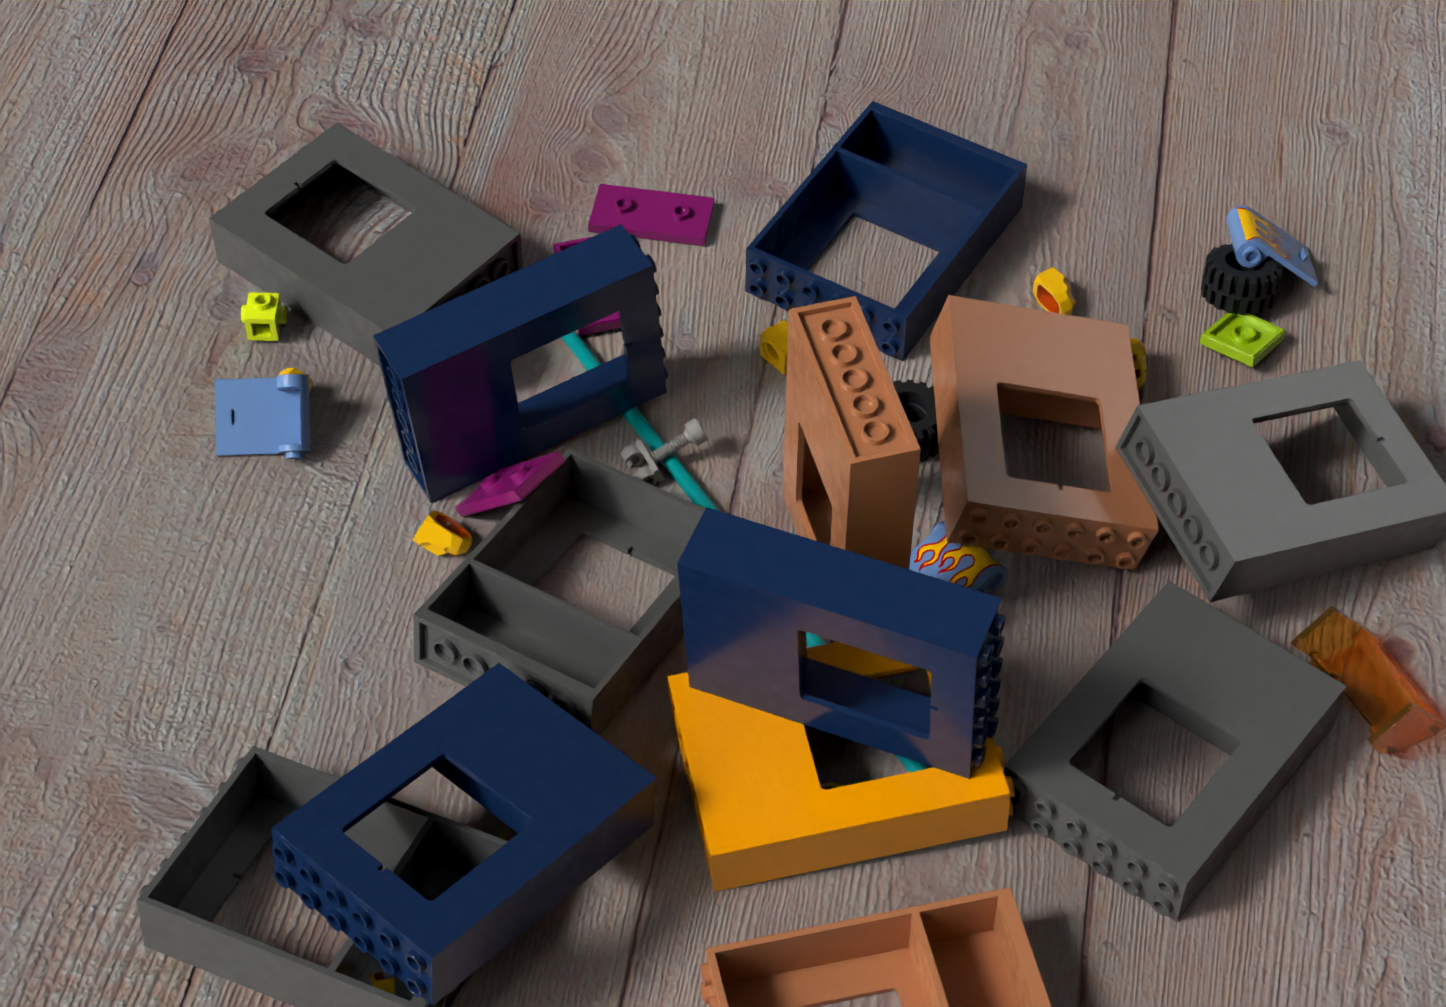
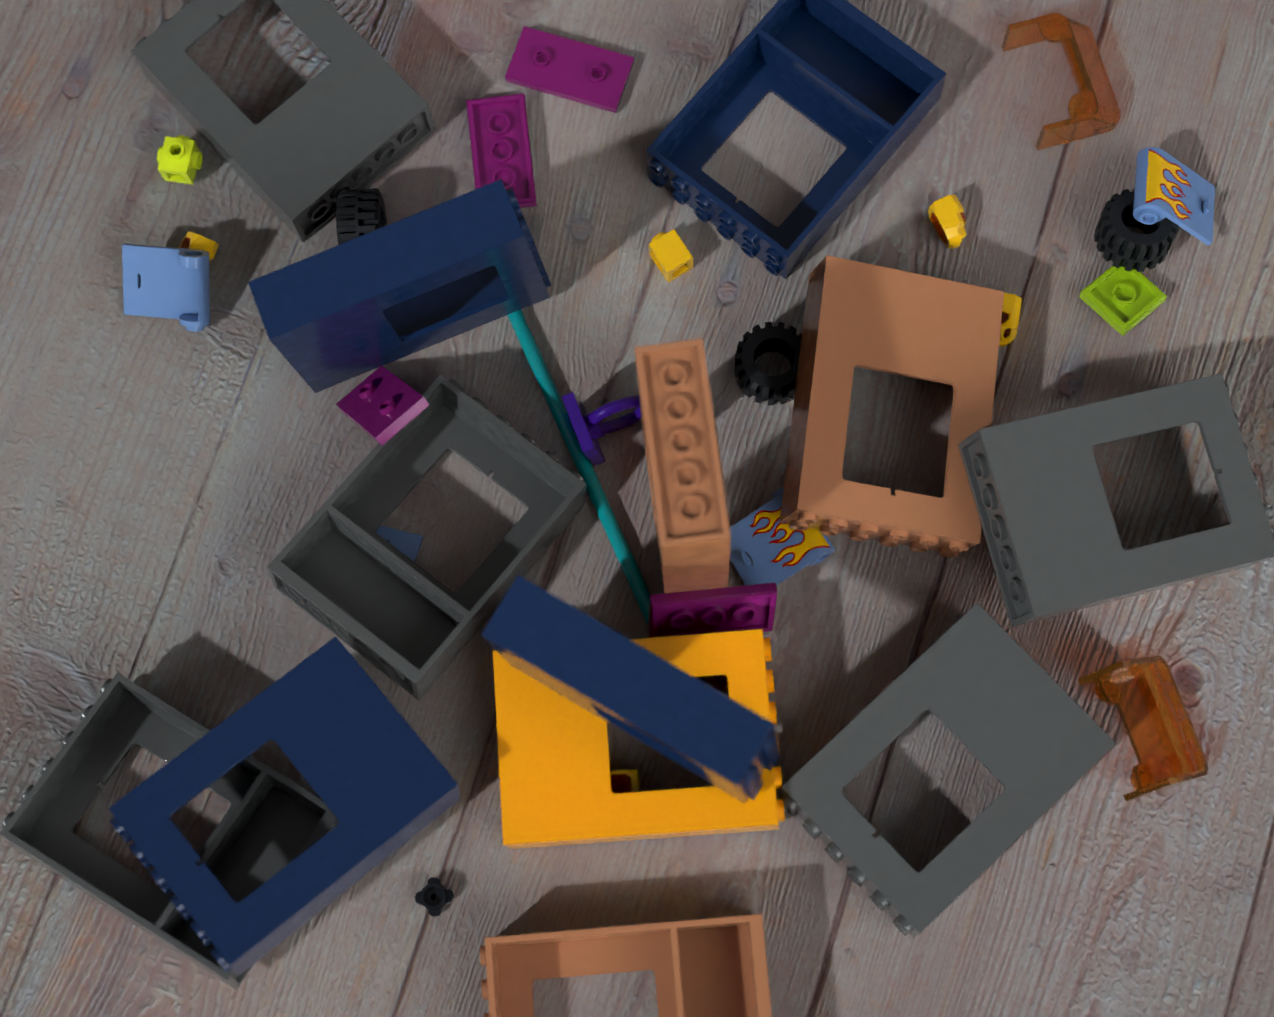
camera: 15 degrees right, 25 degrees up
yellow rock [413,510,472,556] -> none
light grey bar [621,418,708,486] -> none
none -> black plate [415,877,454,917]
none -> dark purple tile [562,392,641,466]
none -> clear orange windscreen [1002,13,1121,151]

